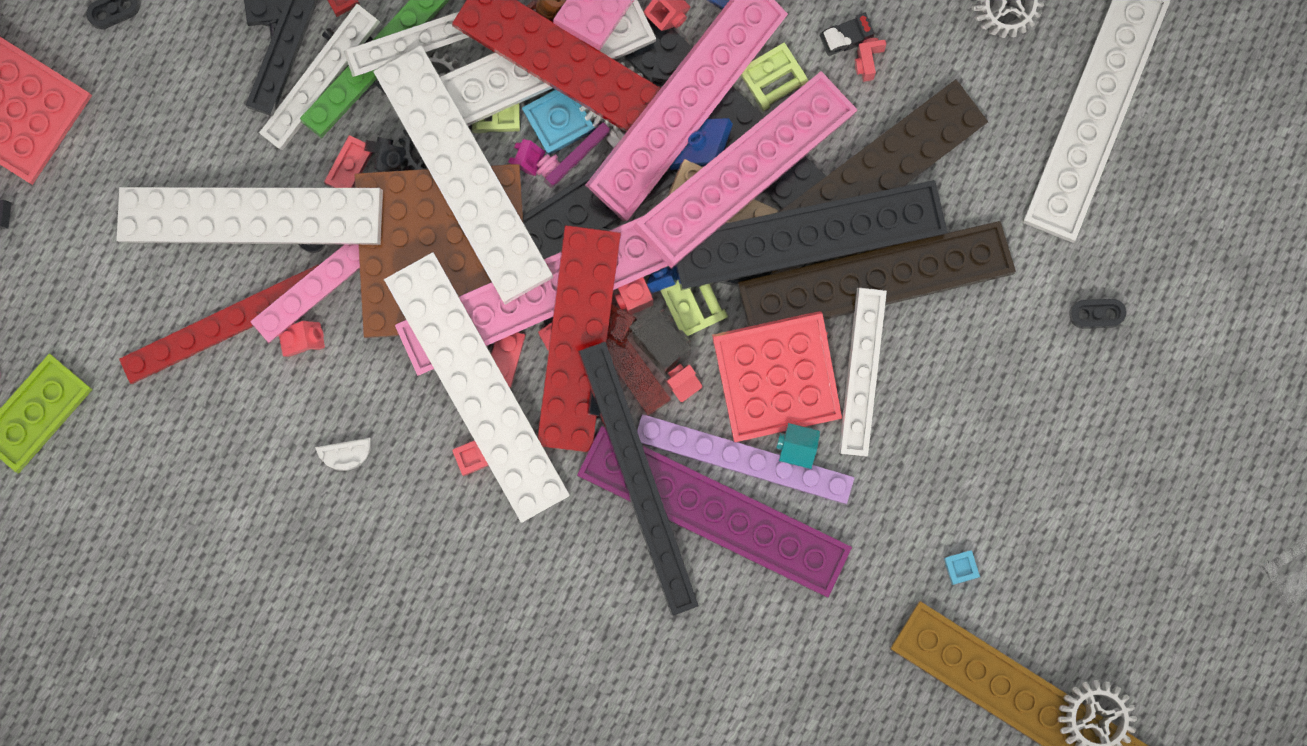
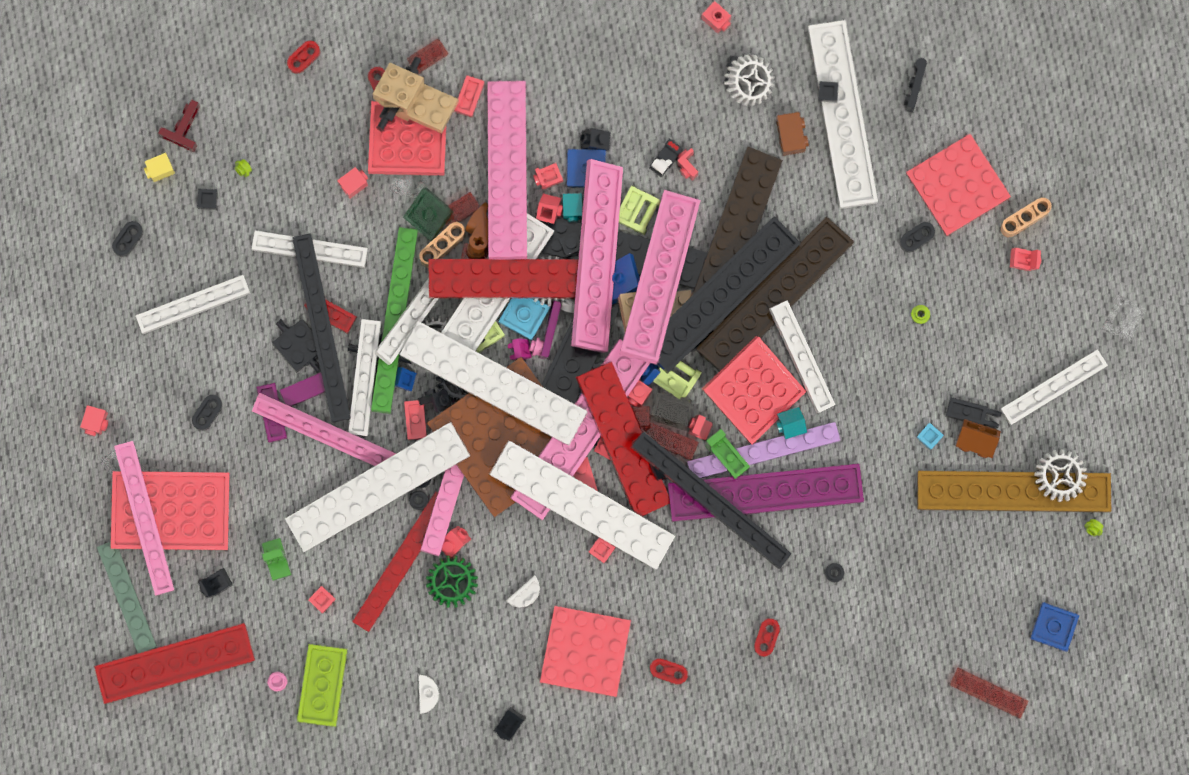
camera: 35 degrees left, 0 degrees up
none -> bright pink plate [252,393,396,466]
none -> magenta tile [256,383,287,443]
none -> bright green bracket [262,538,291,581]
none -> magenta tile [280,373,325,407]
none -> coral plate [309,586,336,614]
none -> blue plate [395,367,417,391]
none -> black plate [409,491,428,510]
none -> white plate [419,675,439,714]
none -> green gear [426,556,478,608]
none -> black bracket [493,707,526,741]
none -> coral plate [540,606,631,697]
none -> teal brick [563,193,582,222]
none -> red plate [650,658,688,685]
none -> bright green bracket [705,429,750,479]
none -> red plate [754,619,780,657]
none -> dark orange brick [776,112,809,156]
none -> black plate [818,81,839,103]
none -> black plate [825,563,844,583]
none -> black plate [904,58,927,113]
none -> coral plate [906,134,1011,237]
none -> lime plate [911,305,930,324]
none -> black hinge [945,397,1002,429]
none -> dark orange brick [956,419,1001,458]
none -> light nougat beam [1000,198,1051,237]
none -> white plate [1000,349,1108,426]
none -> coral bracket [1010,248,1041,271]

